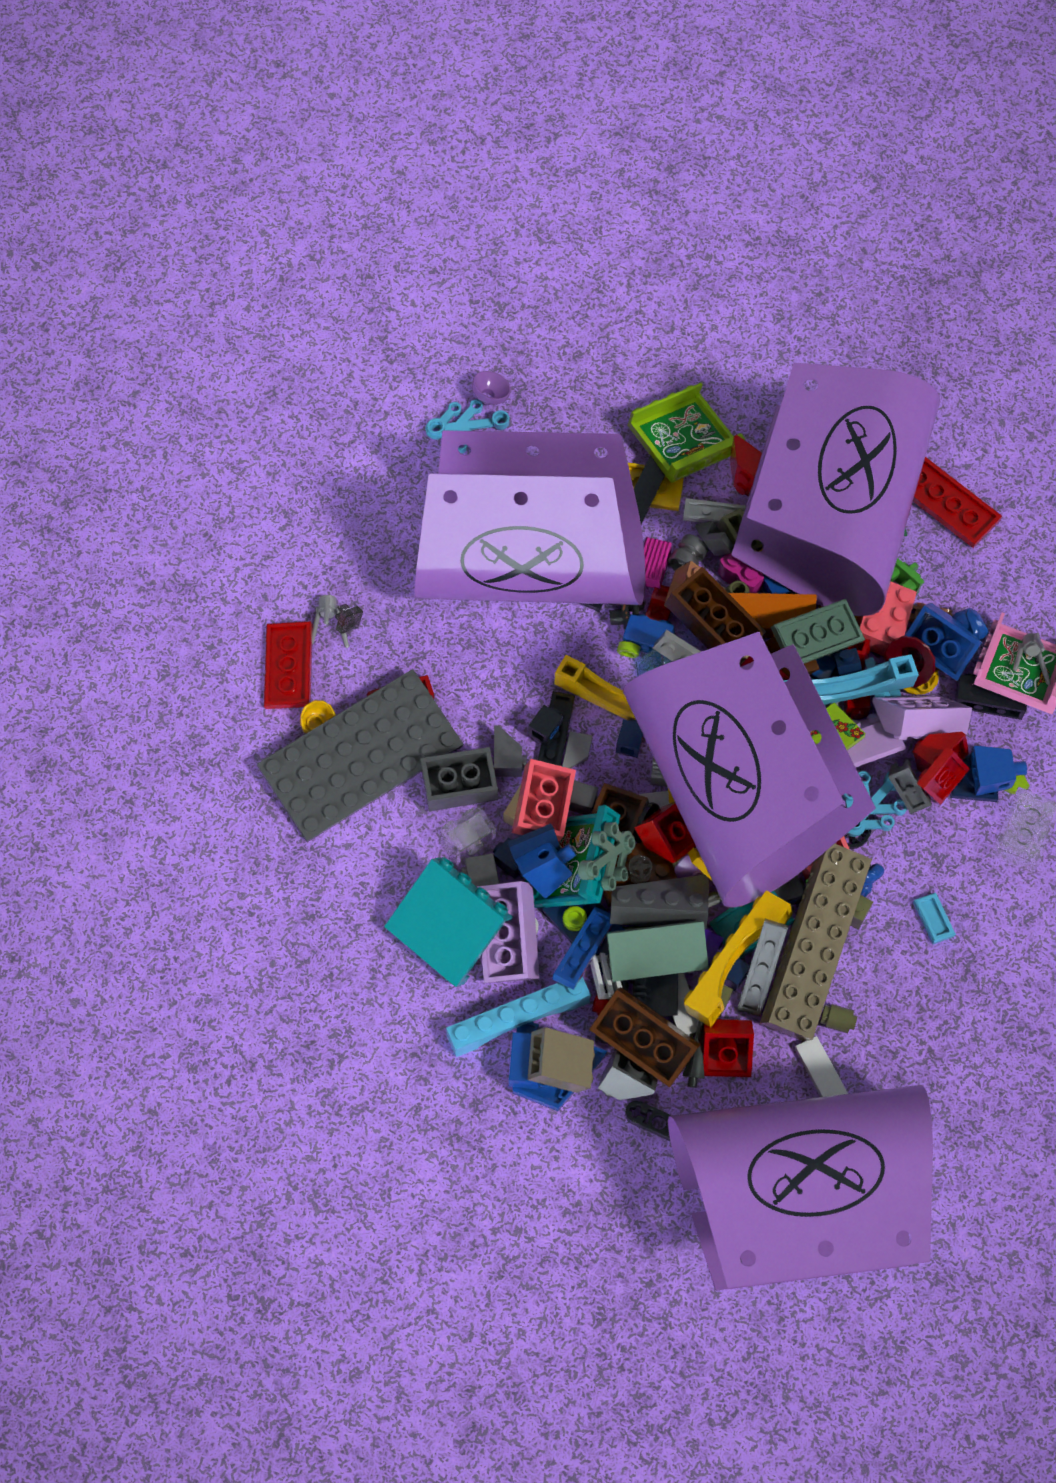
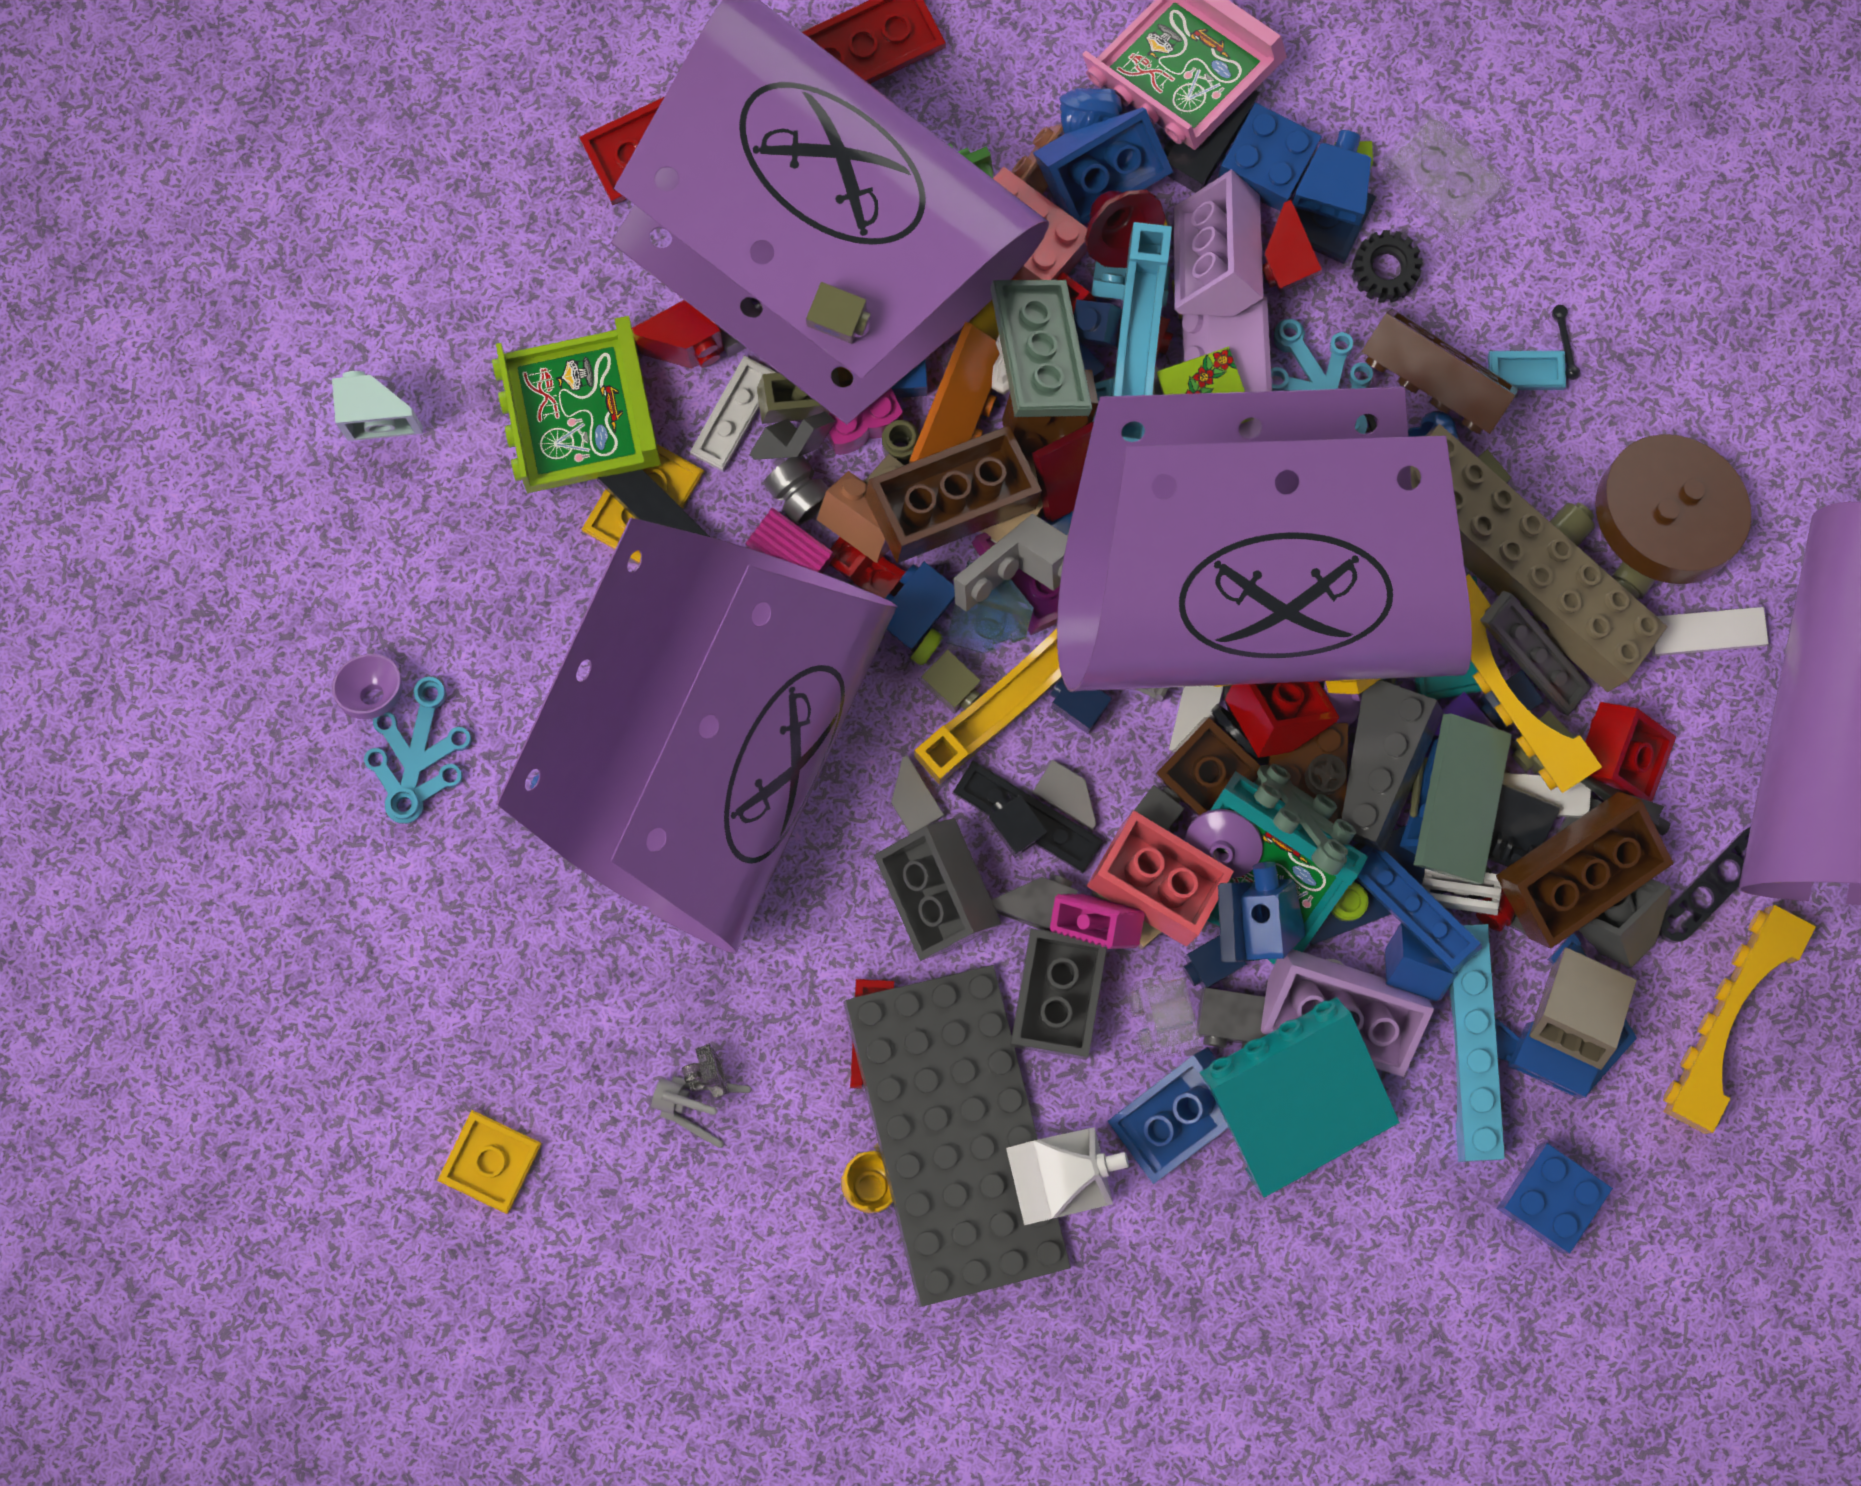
camera: 70 degrees left, 15 degrees up
red tile [264,621,313,709] -> none
dark grey hinge [888,759,932,814] -> none
red plate [917,747,970,805] -> none
light grey plant [1013,633,1051,685] -> none
none -> light aqua slope [332,371,423,441]
none -> yellow tile [437,1110,543,1214]
none -> olive brick [806,282,871,344]
none -> dark grey brick [874,818,1001,961]
none -> light grey tile [891,755,944,834]
none -> olive brick [921,649,981,714]
none -> white piece [1006,1127,1129,1225]
none -> dark pink brick [1050,893,1145,949]
none -> blue slope [1107,1047,1229,1184]
none -> medium lavender dish [1185,809,1263,879]
none -> blue brick [1218,102,1322,212]
none -> black tyre [1351,230,1423,303]
none -> reddish brown brick [1361,308,1519,435]
none -> blue slope [1385,923,1458,1002]
none -> blue brick [1496,1143,1613,1254]
none -> olive brick [1550,502,1595,546]
none -> black hinge [1552,305,1580,380]
none -> reddish brown brick [1595,434,1751,584]
none -> yellow arch [1663,905,1816,1134]

